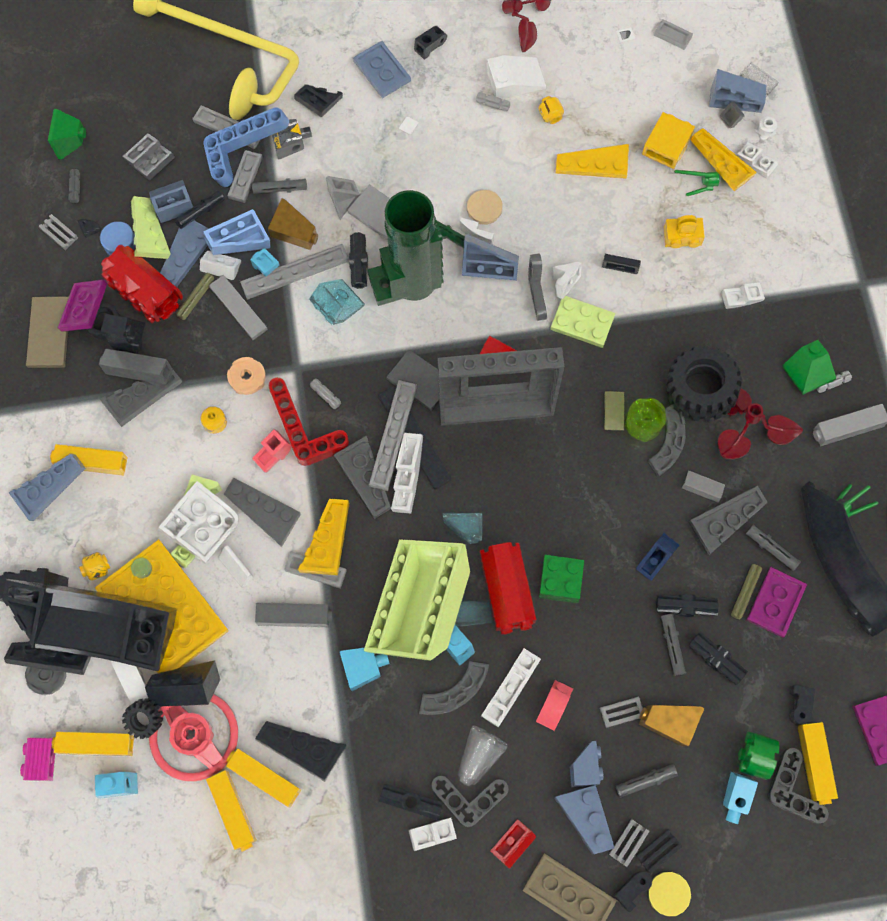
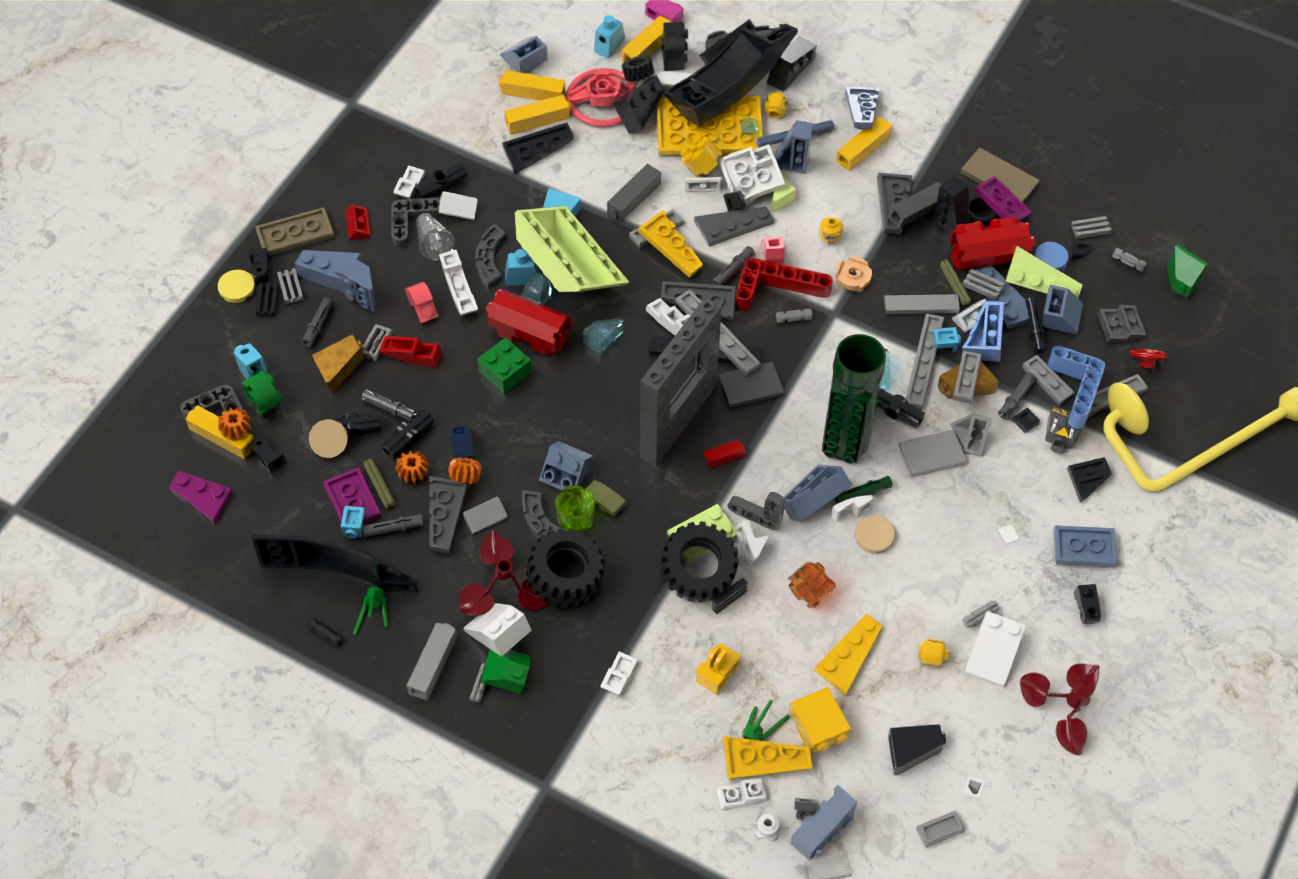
camera: 125 degrees right, 15 degrees down
none -> orange gear [218,407,251,440]
none -> tan tile [309,419,348,458]
none -> medium azure bracket [341,506,365,539]
none -> red slope [379,336,443,367]
none -> orange gear [395,451,429,484]
none -> white slope [439,192,477,220]
none -> orange gear [448,457,482,484]
none -> white slope [463,603,531,657]
none -> sand blue slope [500,36,548,73]
none -> sand blue slope [539,441,593,495]
none -> black tyre [660,521,739,603]
none -> black wedge [661,22,688,71]
none -> yellow brick [680,135,722,178]
none -> dark grey pin [712,246,755,286]
none -> black tile [723,190,746,212]
none -> sand blue axle [756,120,835,148]
none -> sand blue wedge [774,120,814,174]
none -> clear orange brick [788,562,836,608]
none -> black slope [888,724,946,775]
none -> light grey tile [953,350,982,404]
none -> light grey tile [962,269,1004,300]
none -> black tile [1012,407,1040,433]
none -> red piece [1129,349,1168,368]

